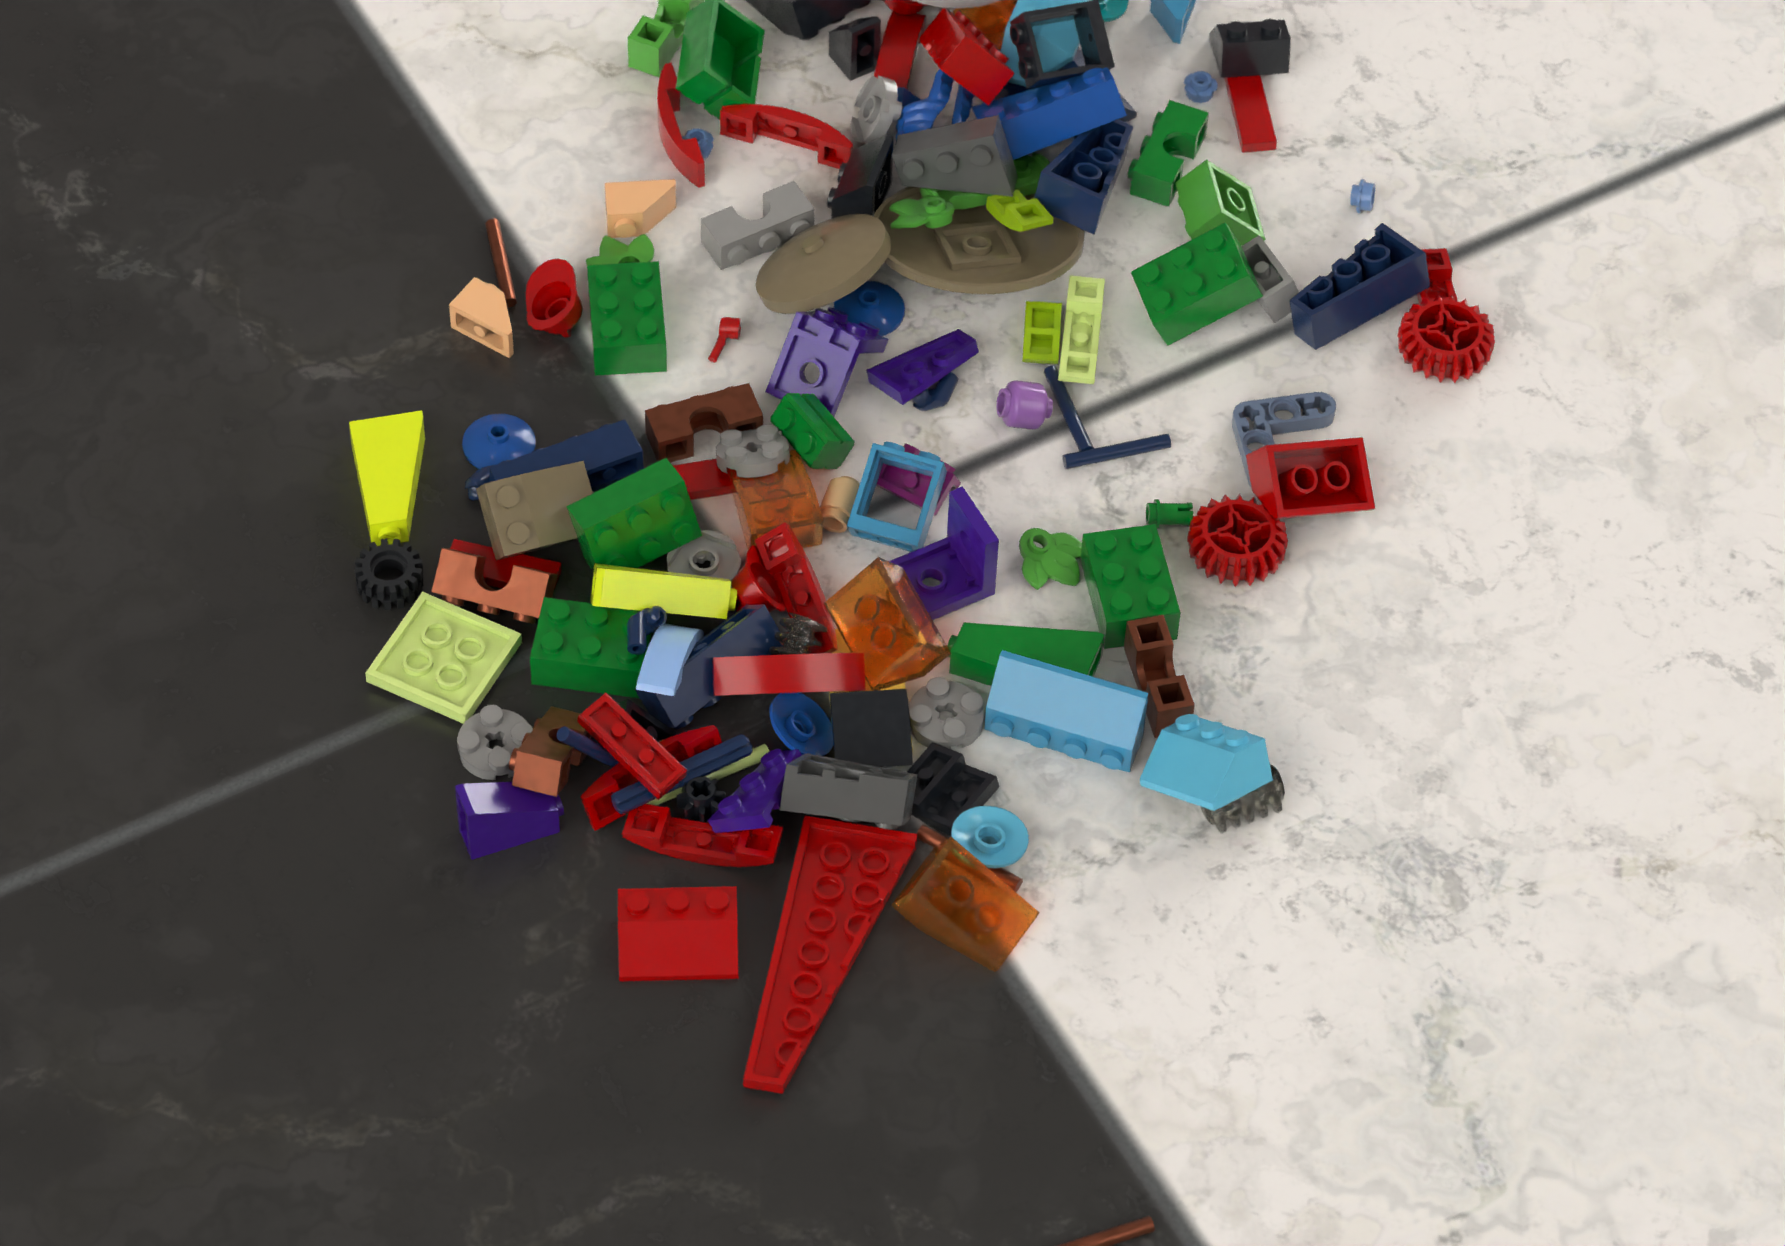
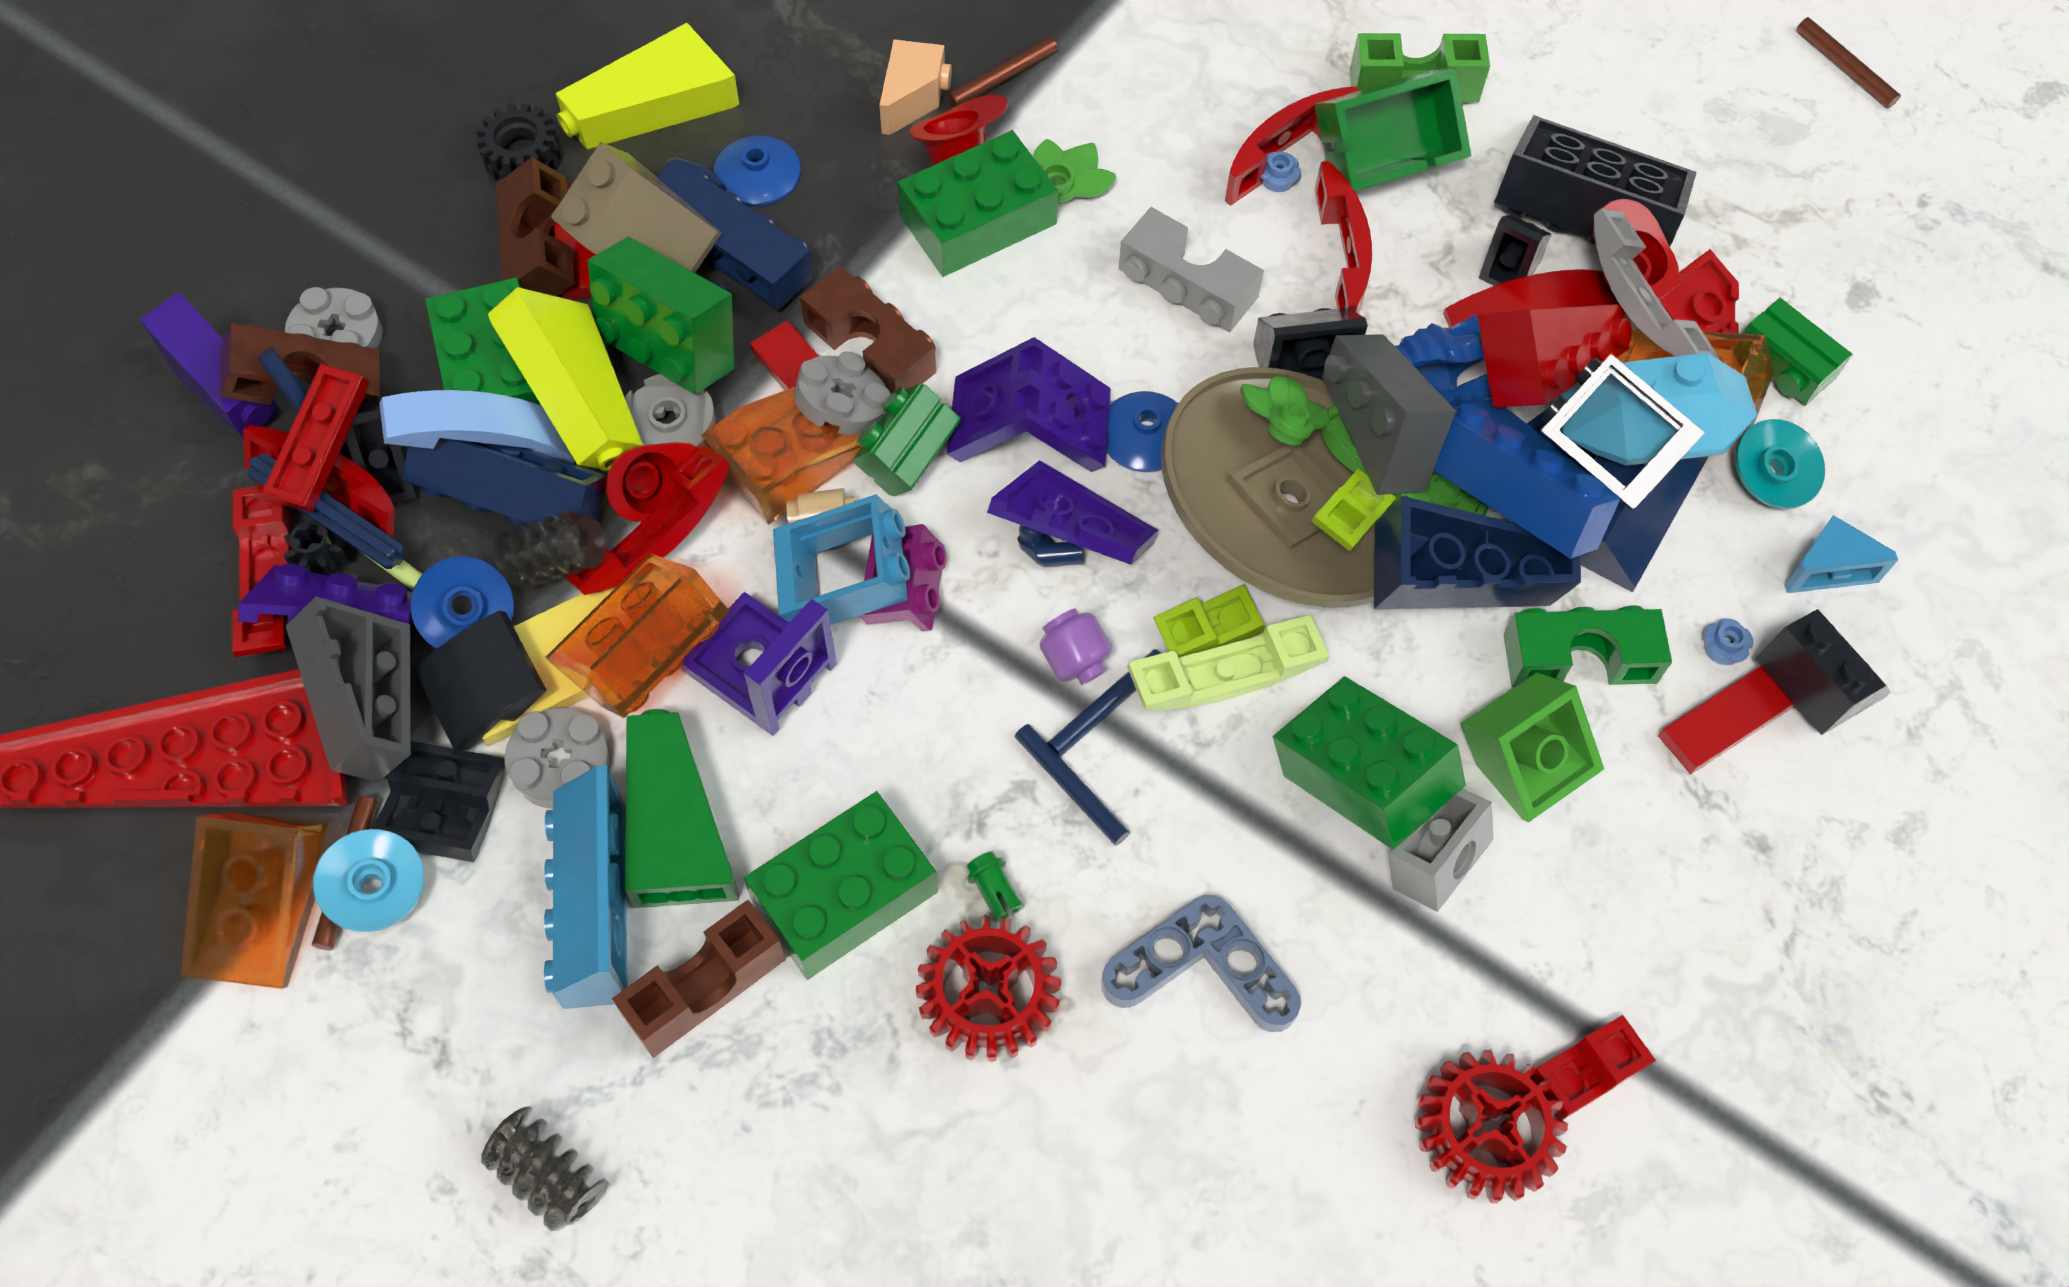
camera: 65 degrees right, 10 degrees up
yellowish green plate [365,592,522,724] -> none
light nougat slope [605,179,676,238] -> none
red slope [618,886,738,981] -> none
dark blue arm [627,606,667,655] -> none
red hand [708,317,741,363] -> none
red slope [712,653,866,696] -> none
dark tan dish [755,214,891,314] -> none
light grey plate [851,75,902,144] -> none
bright green plate [1019,528,1082,590] -> none
medium azure slope [1140,714,1273,811] -> none
red slope [1246,437,1375,519] -> none
dark blue wedge [1290,223,1430,350] -> none
medium blue plate [1350,179,1375,214] -> none

